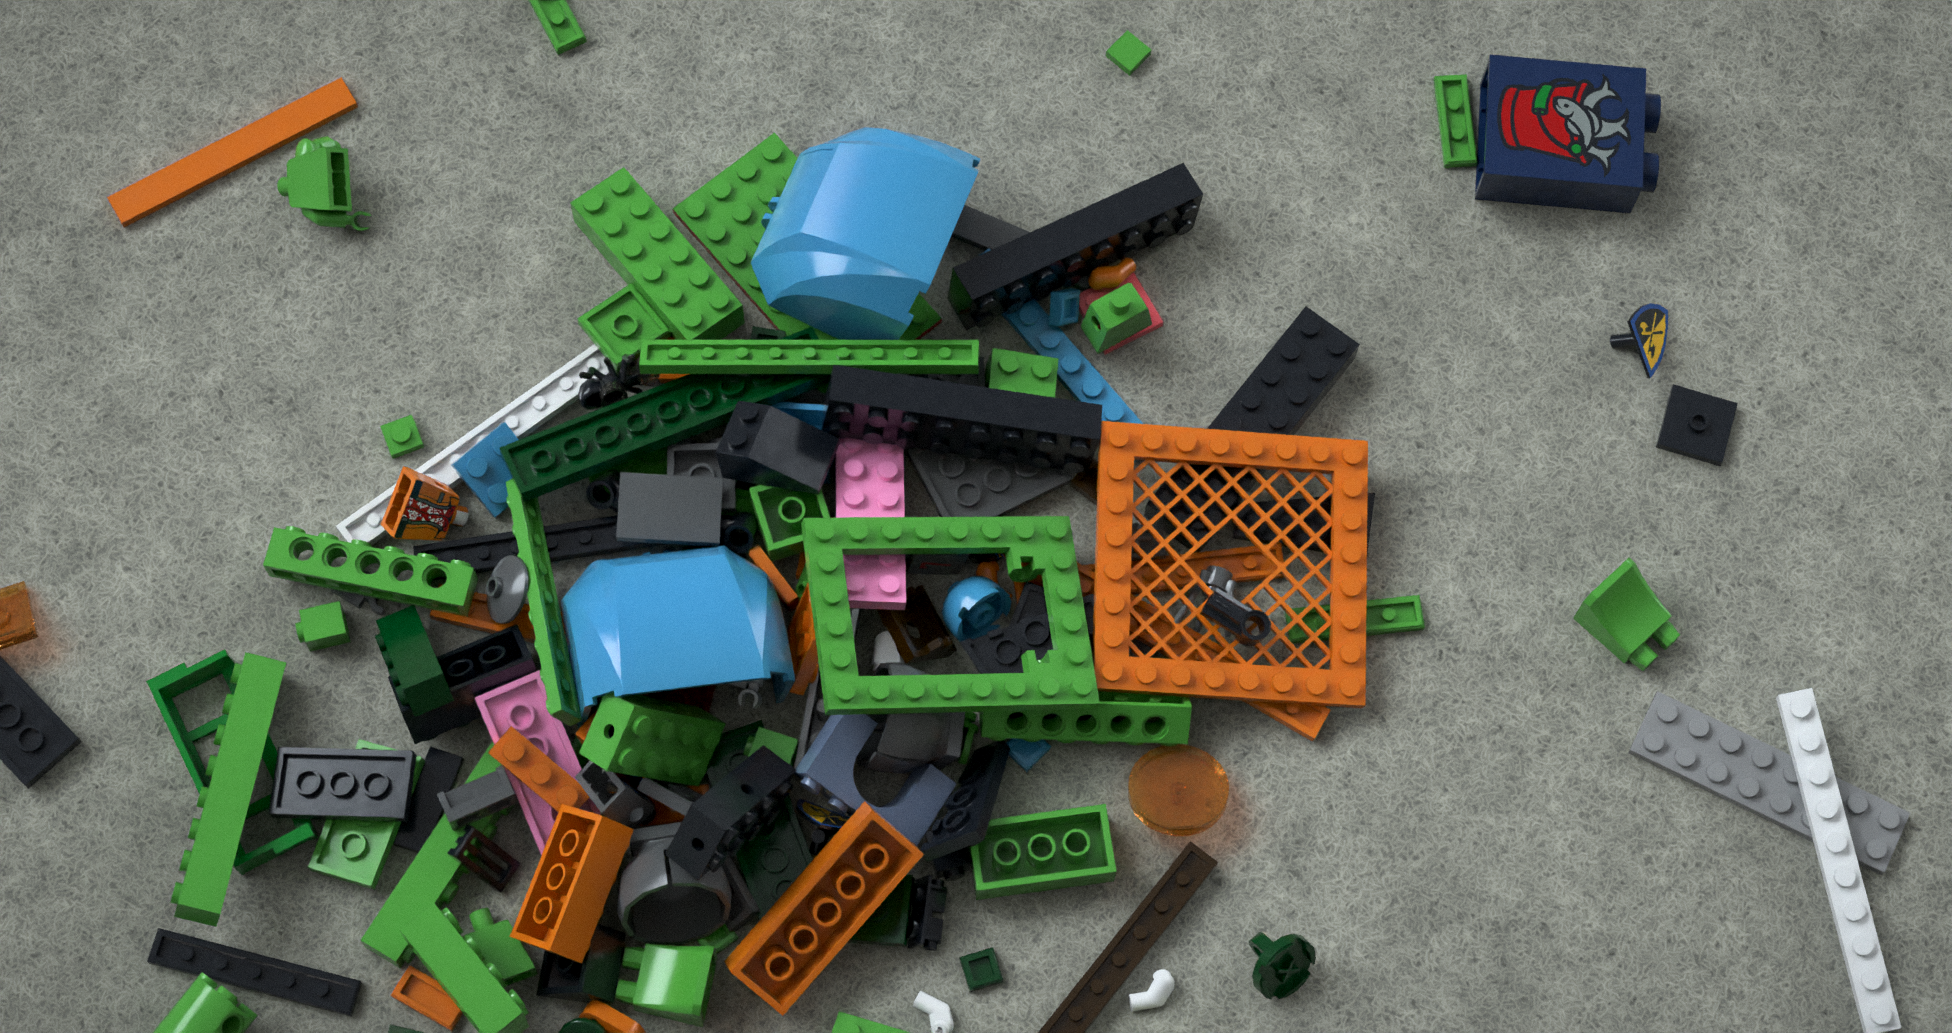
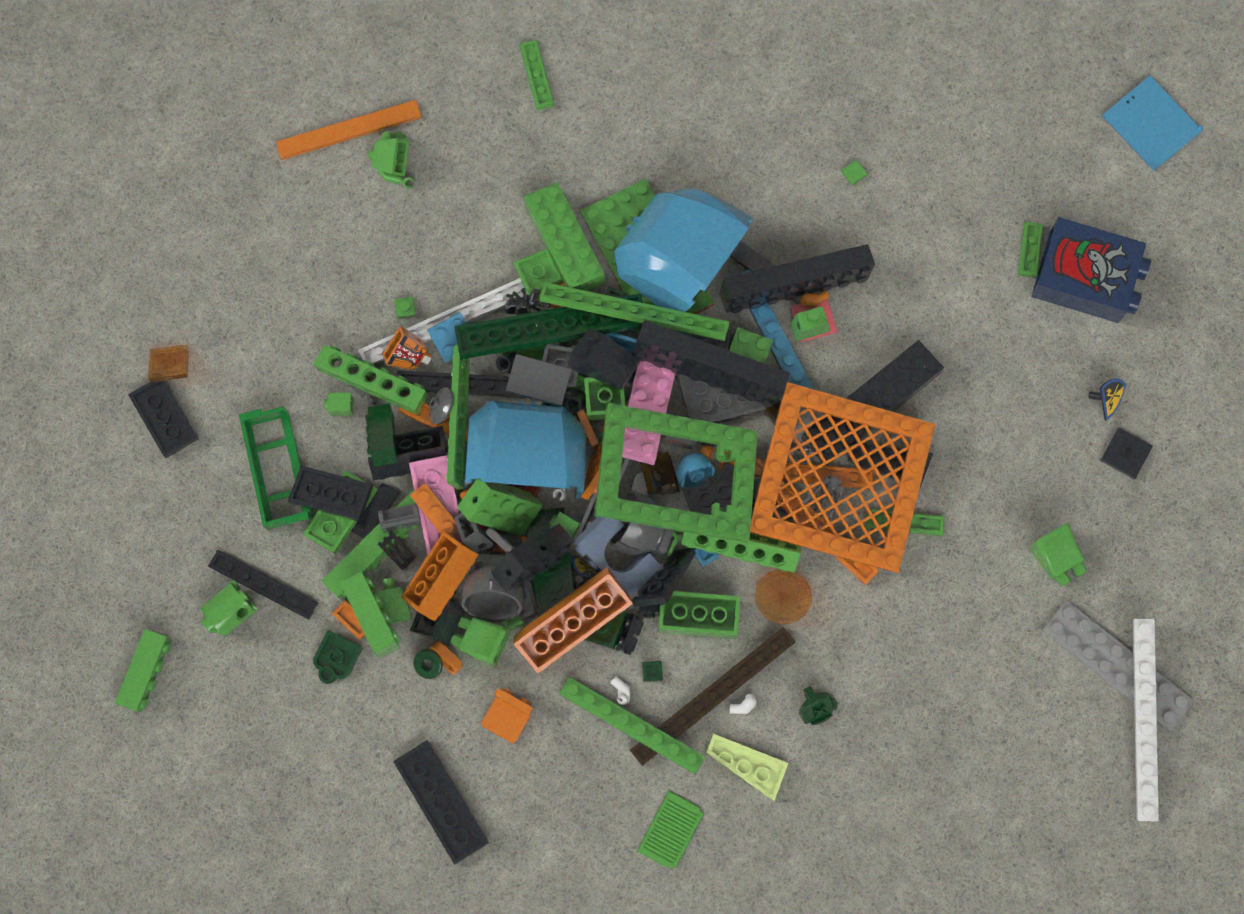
camera: 20 degrees right, 5 degrees up
bright green brick [170,652,286,927] -> none
dark azure tile [1049,288,1080,326] -> none
black piece [1200,587,1271,646] -> none

